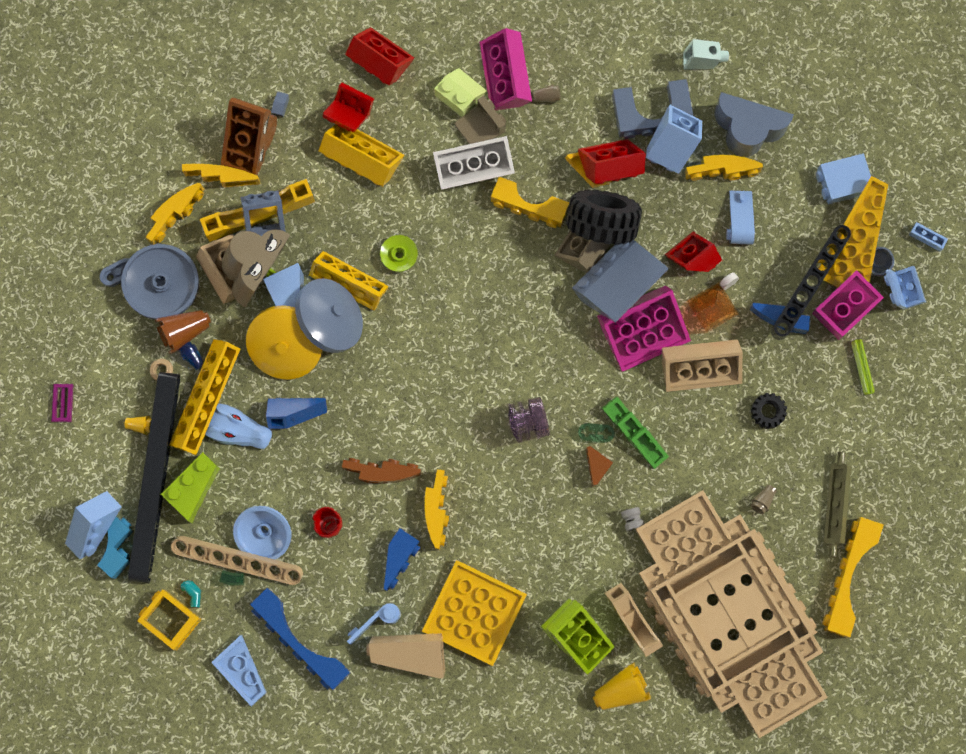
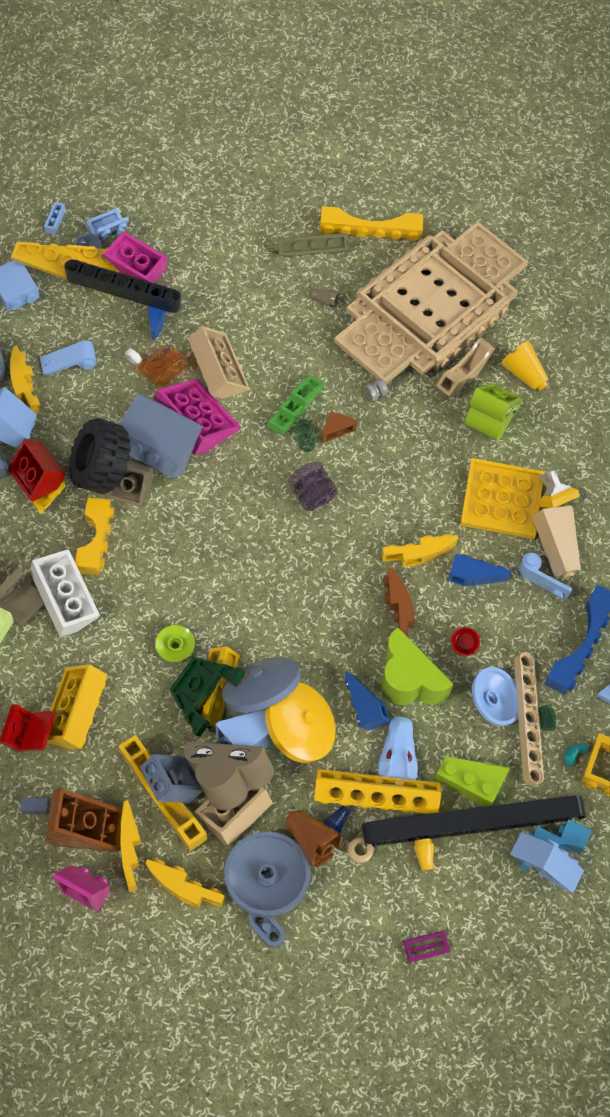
camera: 110 degrees left, 15 degrees down
red slope [665,232,722,272] -> none
black tyre [751,393,787,429] -> none
lime axle [851,339,875,395] -> none
none -> dark pink slope [53,865,111,912]
none -> dark green wing [169,657,246,737]
none -> lime brick [381,627,453,705]
none -> piece [538,470,579,508]

